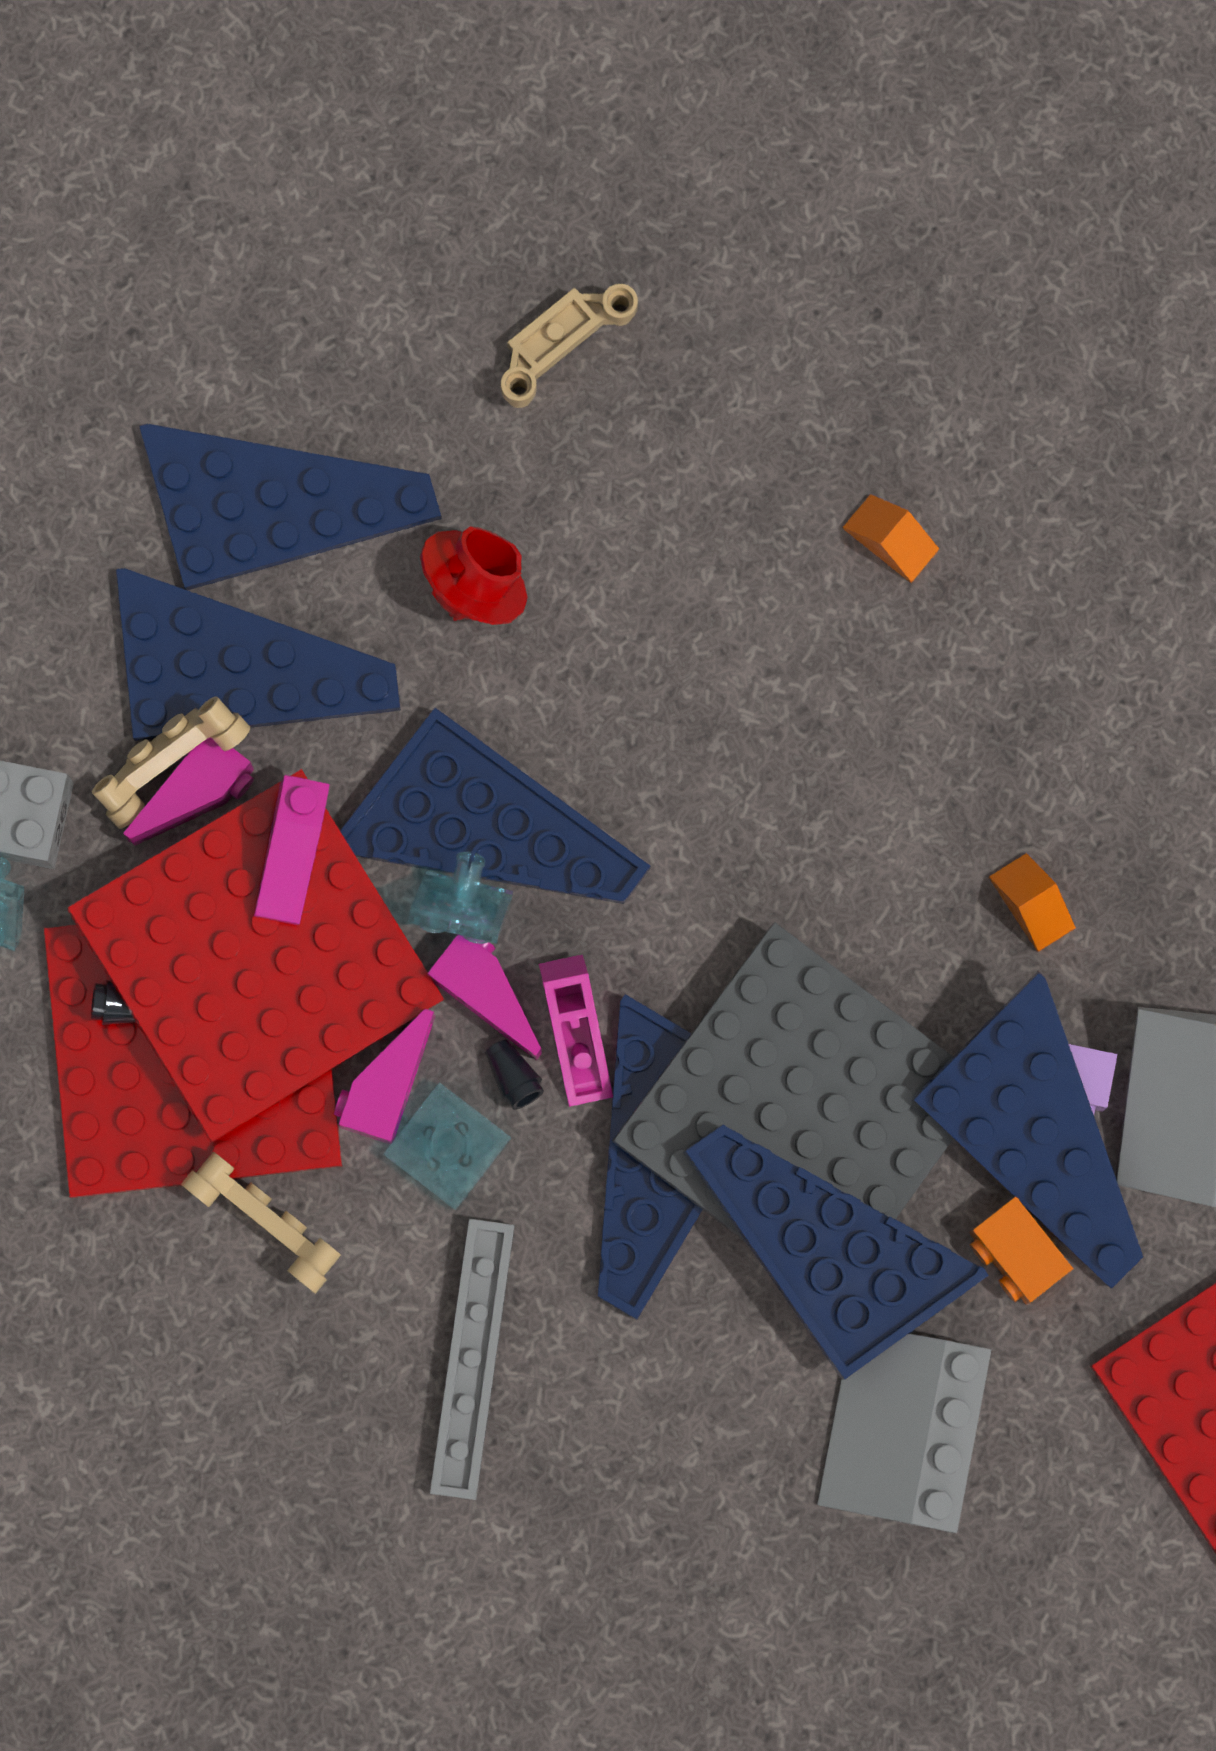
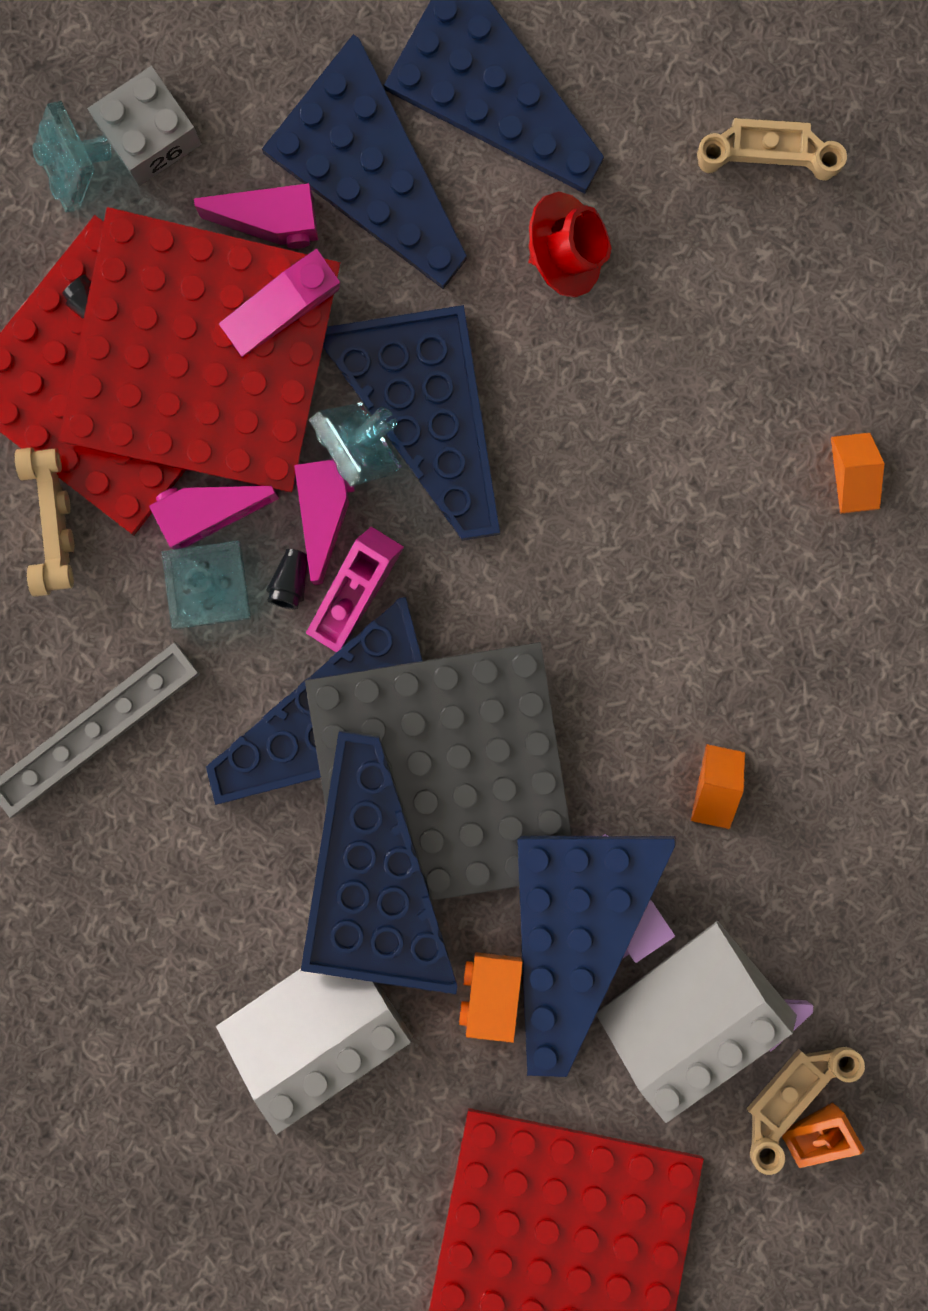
camera: 55 degrees right, 5 degrees up
tan plate [92,696,250,829] -> none

